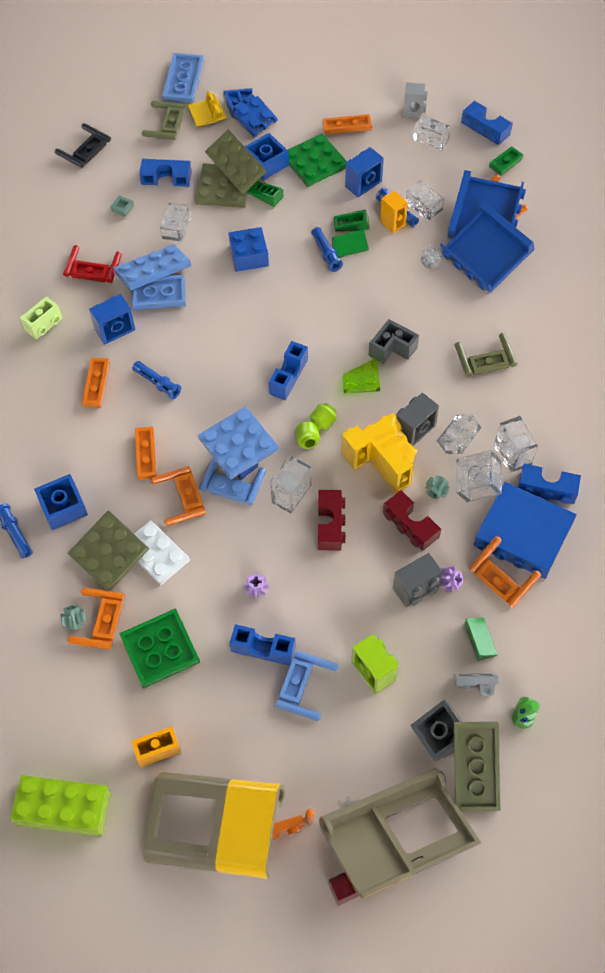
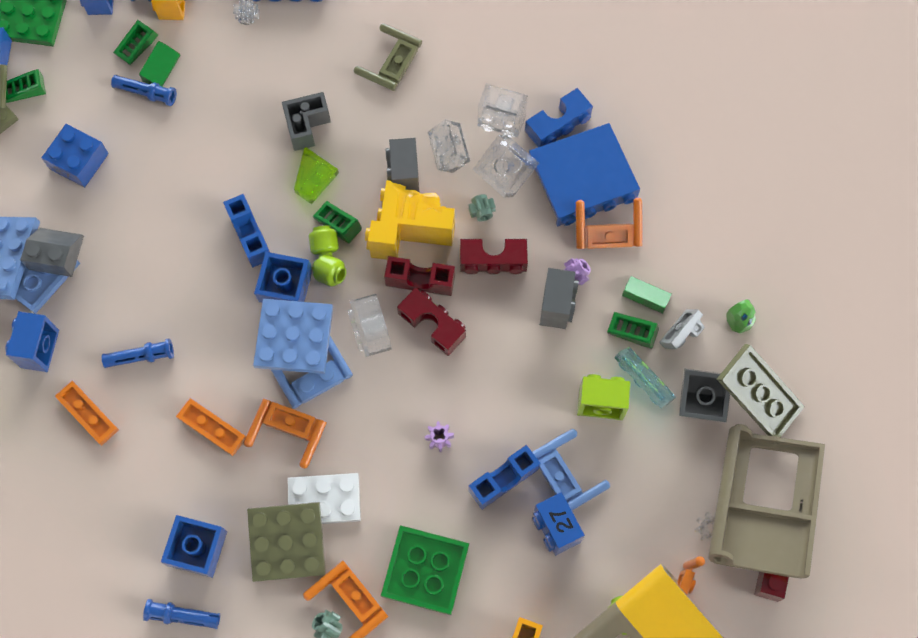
camera: 50 degrees left, 10 degrees up
none -> dark grey slope [20,228,84,277]
none -> blue brick [254,252,313,303]
none -> green slope [313,201,362,244]
none -> dark red arch [384,256,455,296]
none -> blue brick [532,492,585,556]
none -> green slope [607,312,659,349]
none -> clear light blue plate [614,347,676,408]

